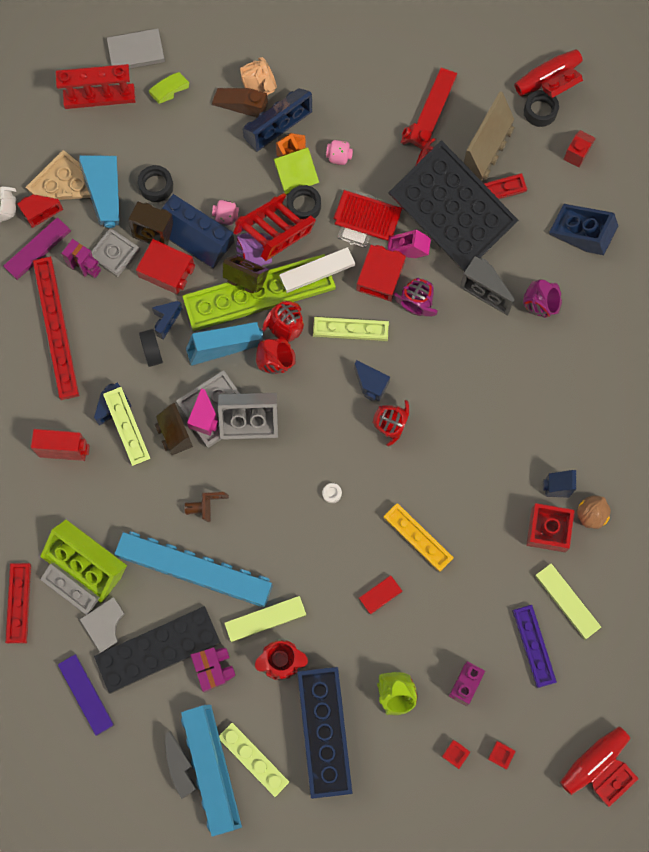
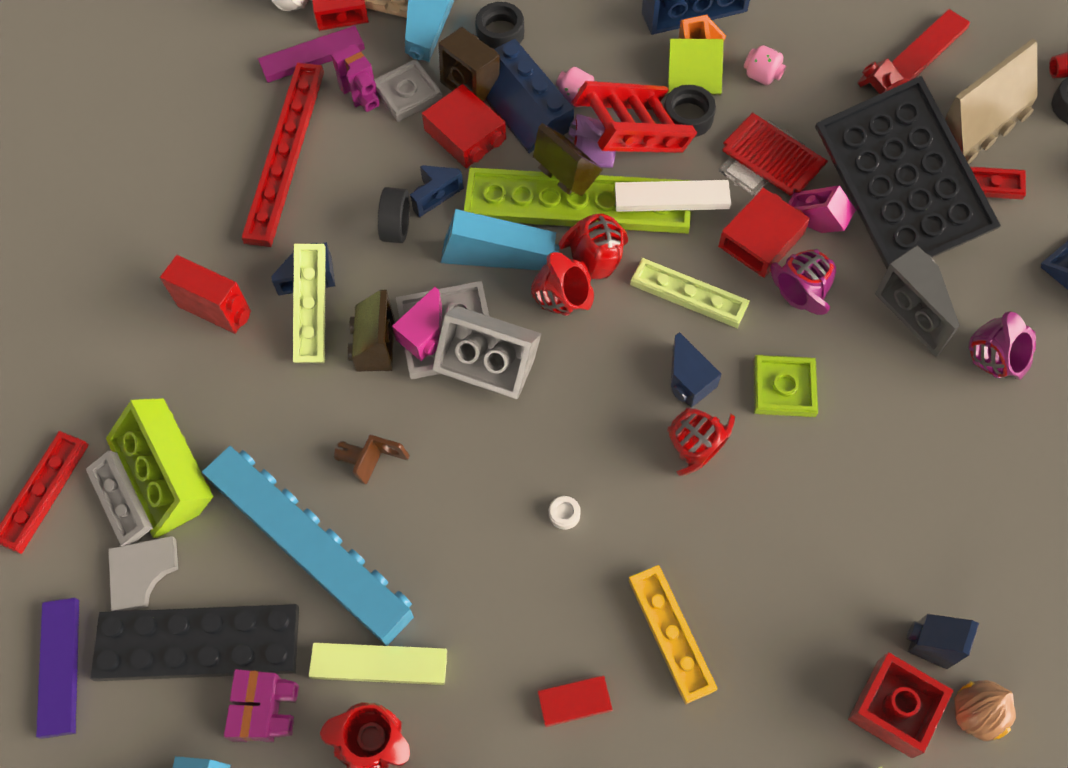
camera: 25 degrees right, 10 degrees down
none -> lime tile [753,355,818,417]

